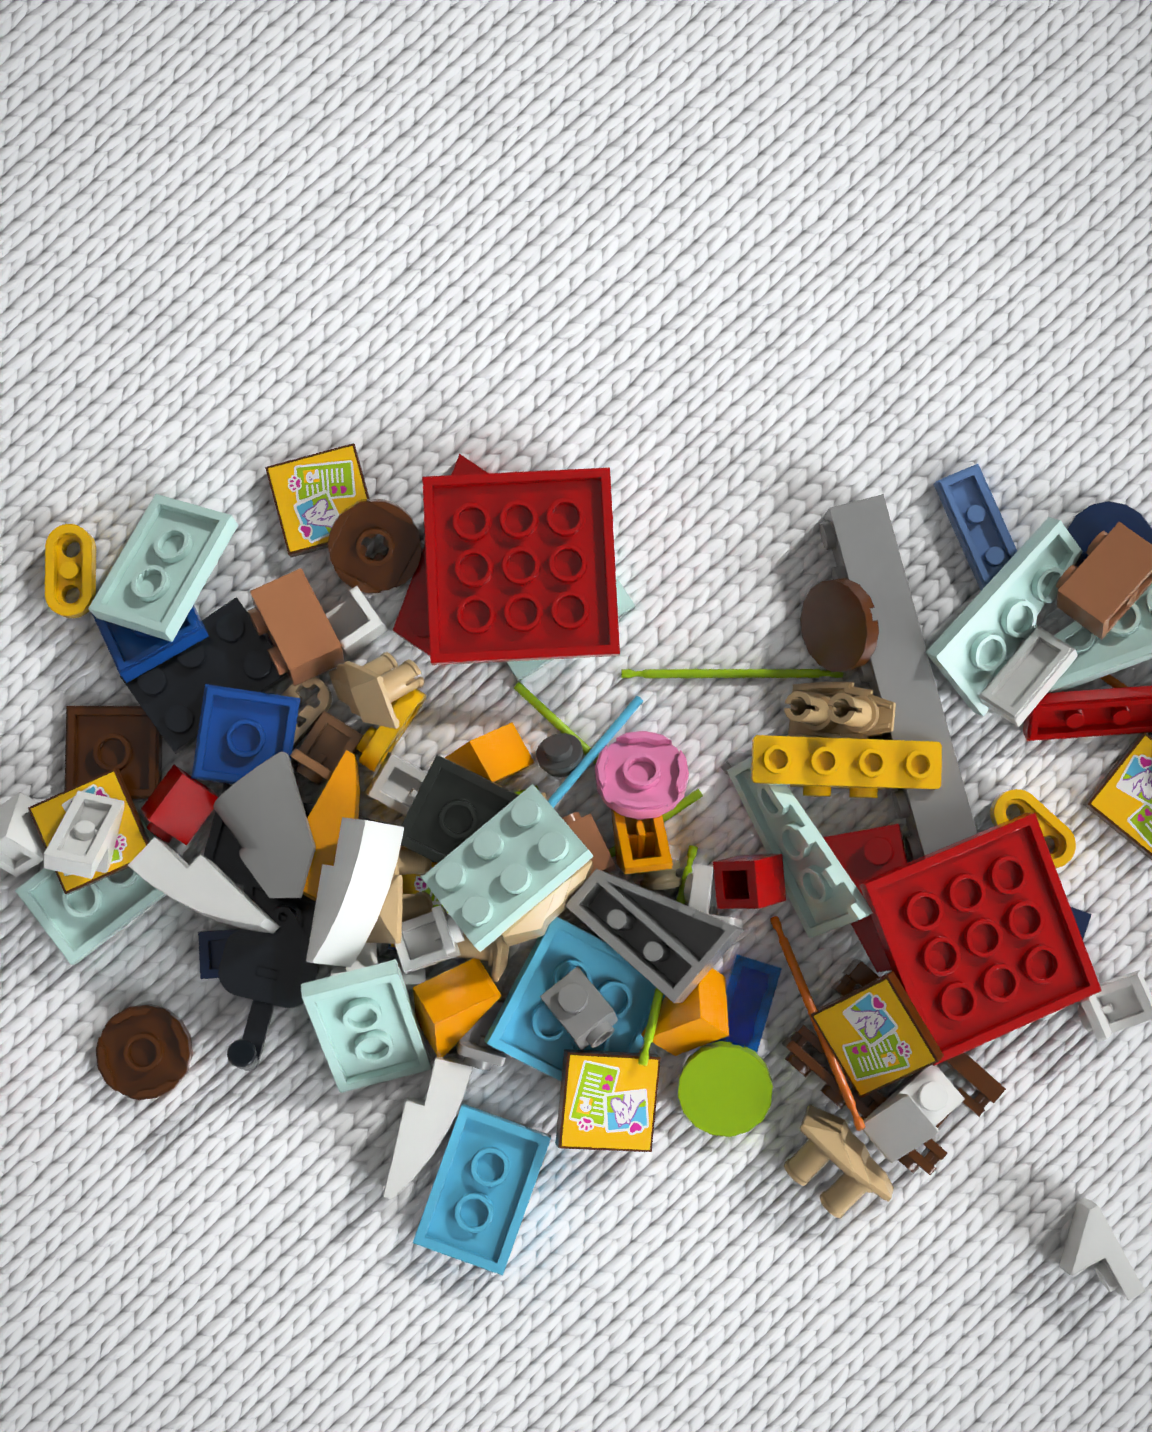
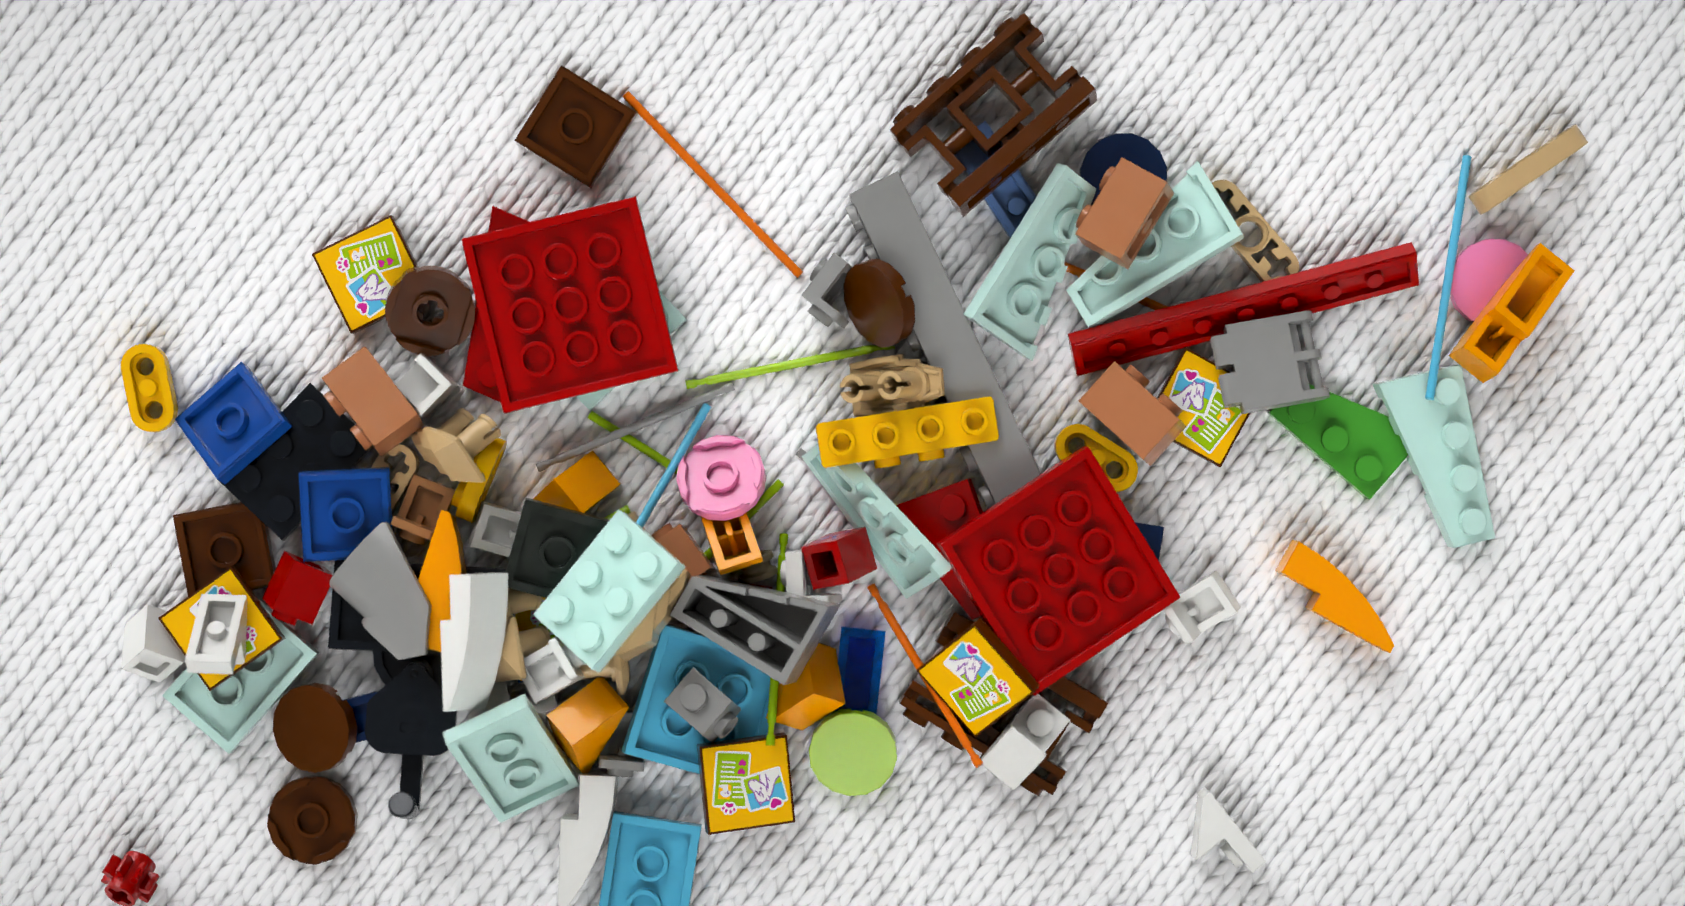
camera: 10 degrees left, 5 degrees up
light aqua plate [88,494,238,642] -> none
white slope [128,837,280,934] -> none
dark grey plate [536,733,583,778] -> none
tan connector [784,1105,894,1218] -> none
white tile [978,626,1078,727] -> none
none -> reddish brown tile [273,683,357,773]
none -> reddish brown tile [515,65,637,188]
none -> light grey piece [536,382,735,472]
none -> orange axle [623,91,803,278]
none -> light grey bracket [802,253,852,329]
none -> reddish brown fence [890,13,1097,217]
none -> nougat brick [1079,361,1186,466]

